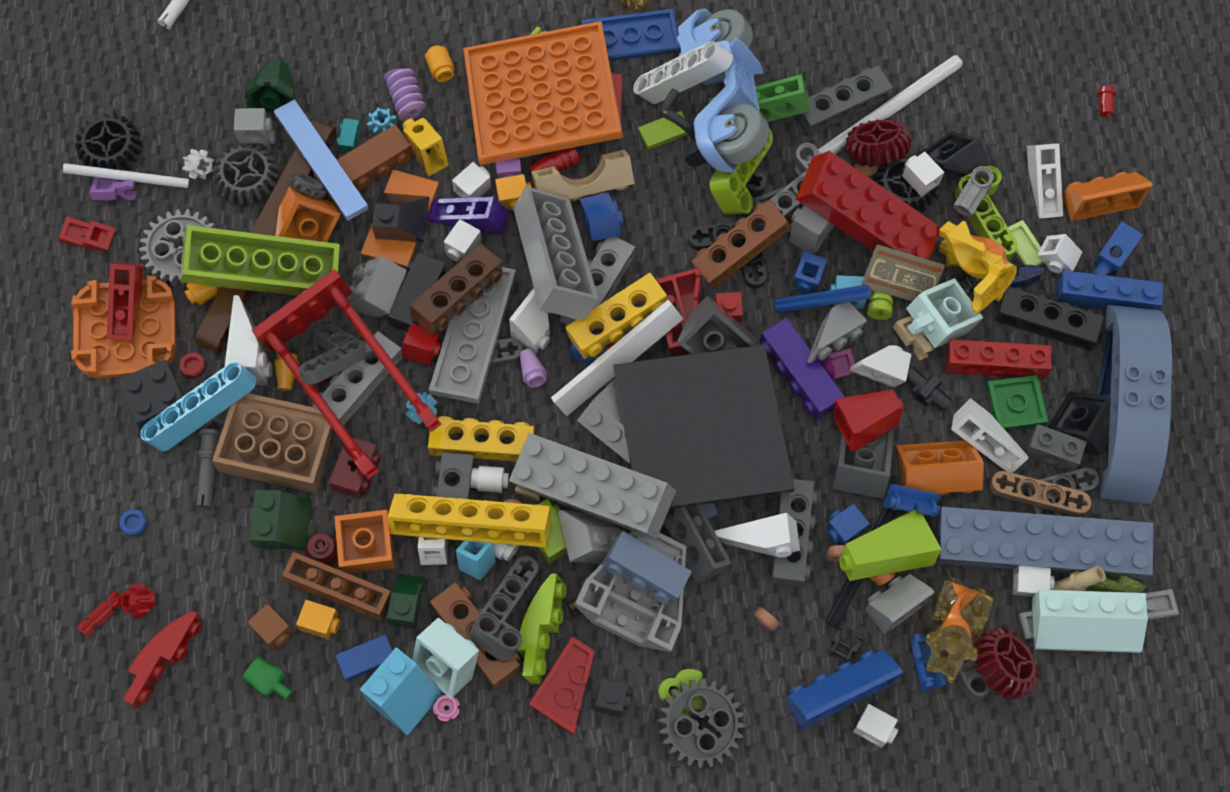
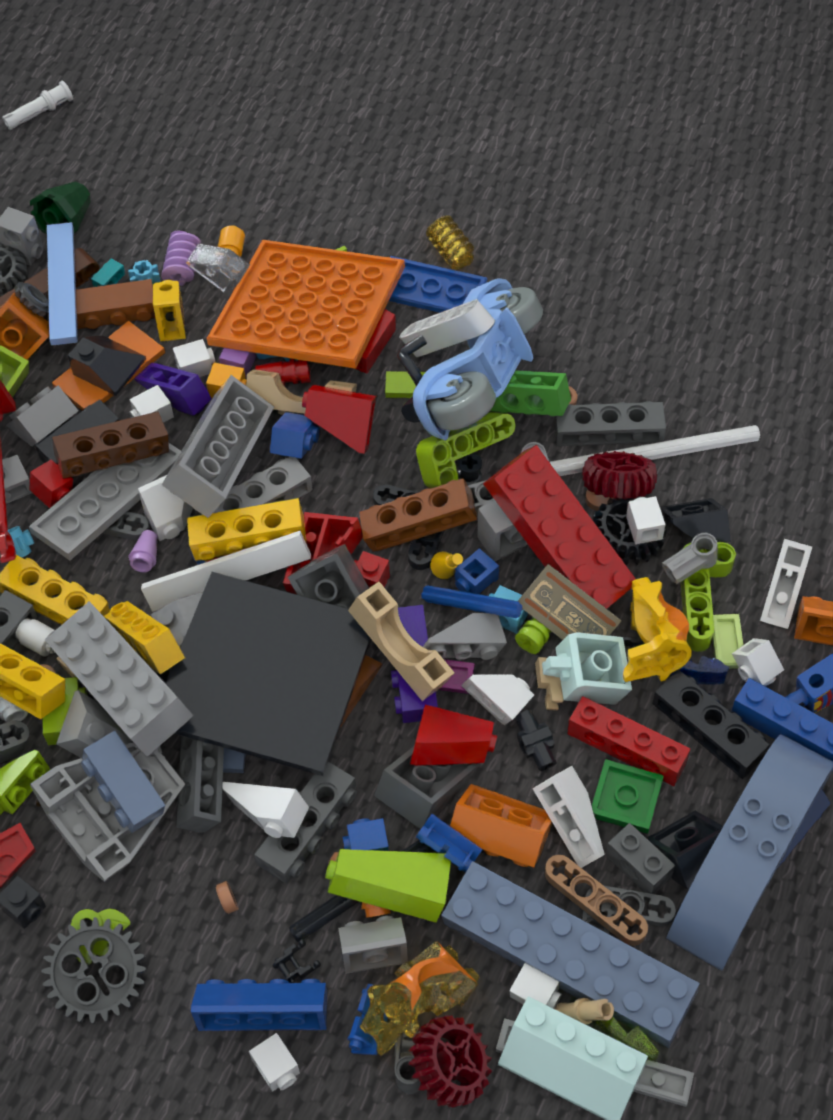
camera: 30 degrees right, 10 degrees down
none -> yellow brick [103,601,185,674]
none -> clear slope [186,243,250,293]
none -> red slope [302,385,377,454]
none -> tan arch [348,582,454,701]
none -> yellow cone [430,551,463,579]

